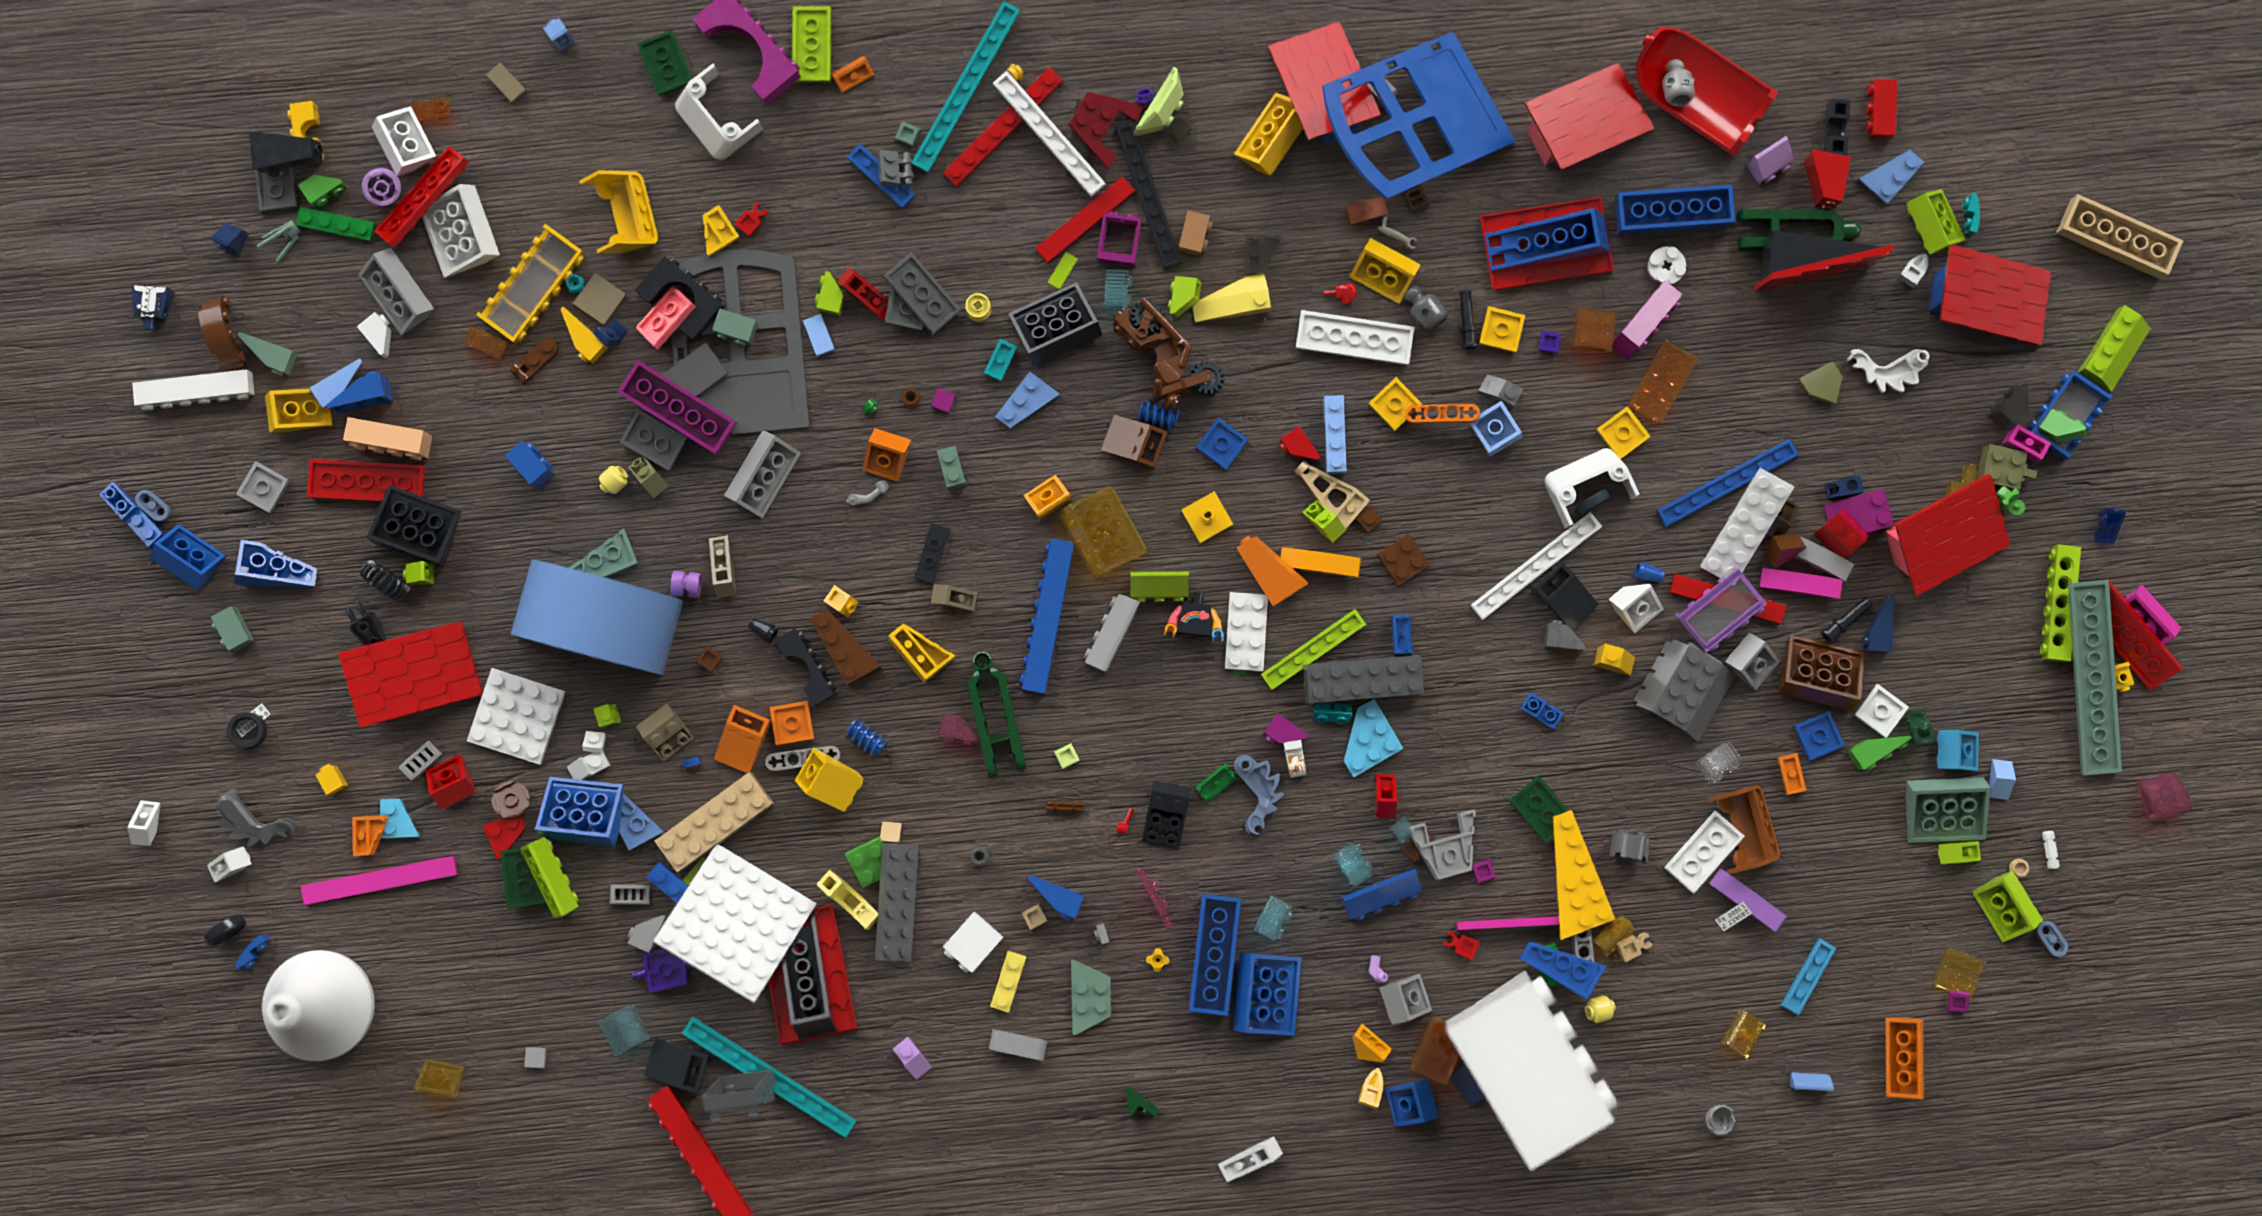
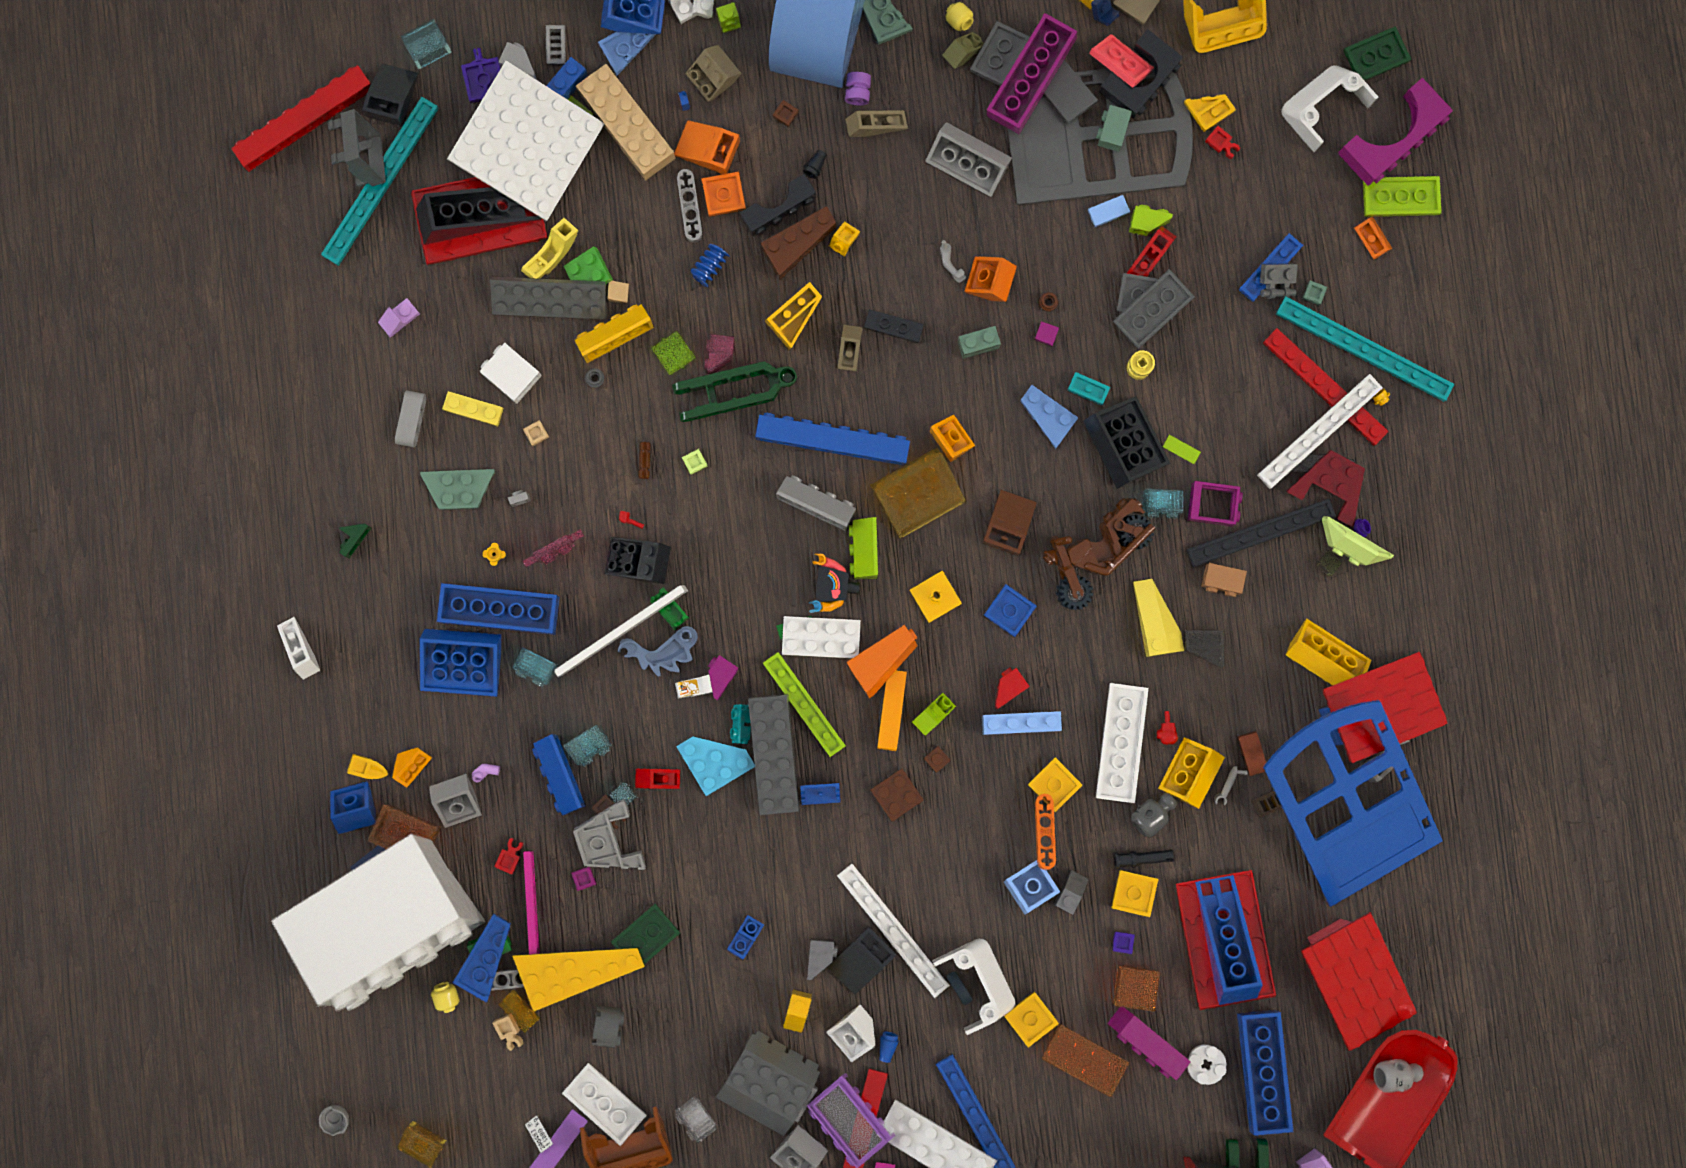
camera: 85 degrees right, 0 degrees up
yellow slope [795,748,864,812] -> none
green plate [861,398,879,415] -> none
blue slope [1028,875,1084,920] -> none
red tile [1035,176,1135,263] -> none
blue piece [1138,401,1180,432] -> none
lime slope [1168,276,1201,318] -> none
tan plate [1294,460,1370,528] -> none
none -> white tile [554,585,688,677]
none -> yellow slope [574,304,654,363]
none -> clear neon green piece [651,331,696,375]

